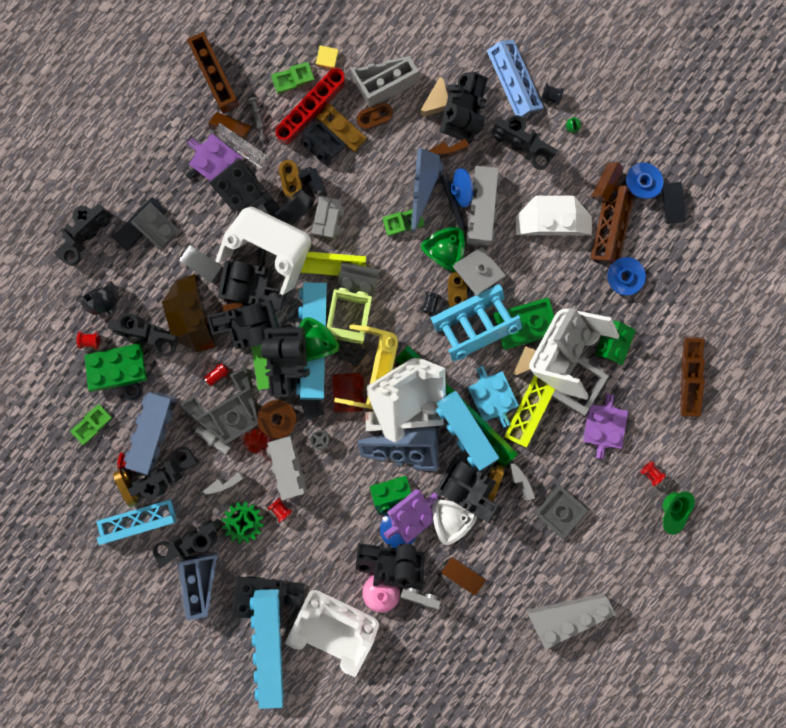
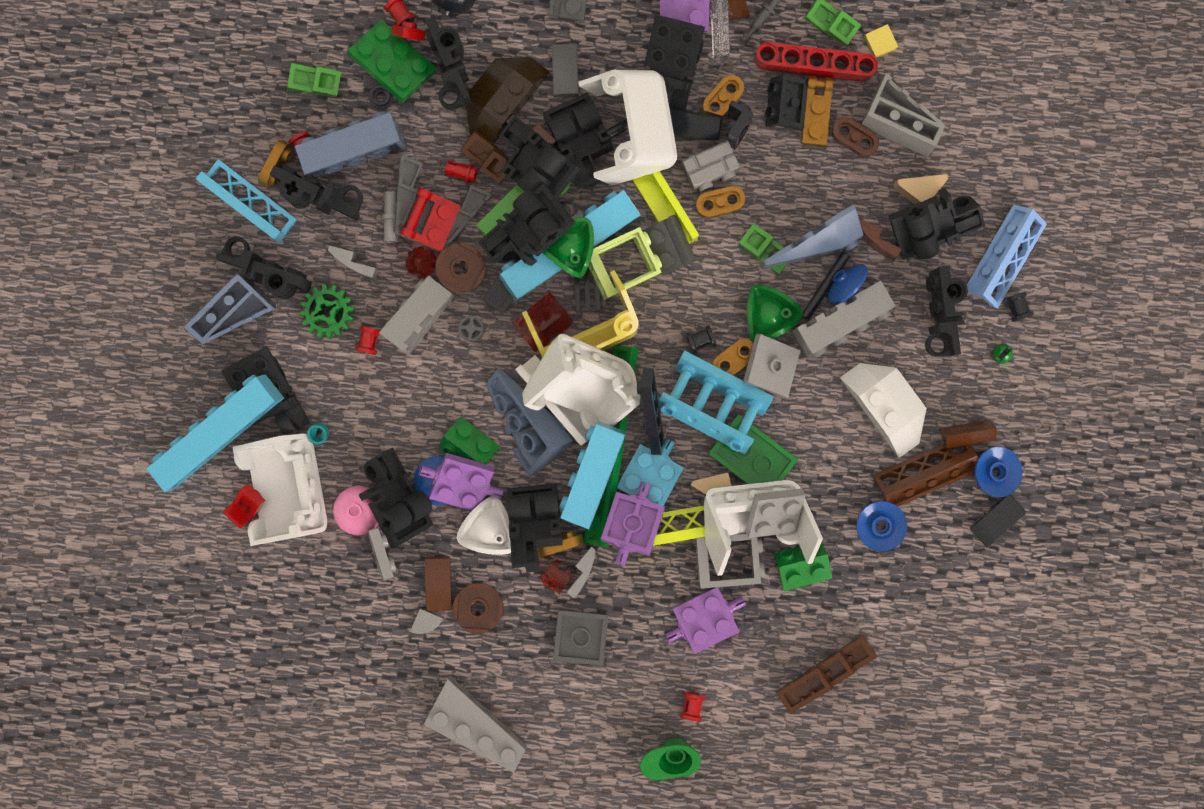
camera: 55 degrees right, 0 degrees up
none -> red bracket [223,484,266,528]
none -> teal hinge [307,423,329,444]
none -> red plate [391,21,425,41]
none -> red plate [400,187,461,252]
none -> light grey tile [410,608,443,634]
none -> reddish brown plate [453,583,504,634]
none -> reddish brown slope [460,129,509,184]
none -> clear red tile [539,559,571,594]
none -> medium lavender plate [601,482,665,566]
none -> black plate [637,368,664,455]
none -> pearl gold plate [696,186,745,218]

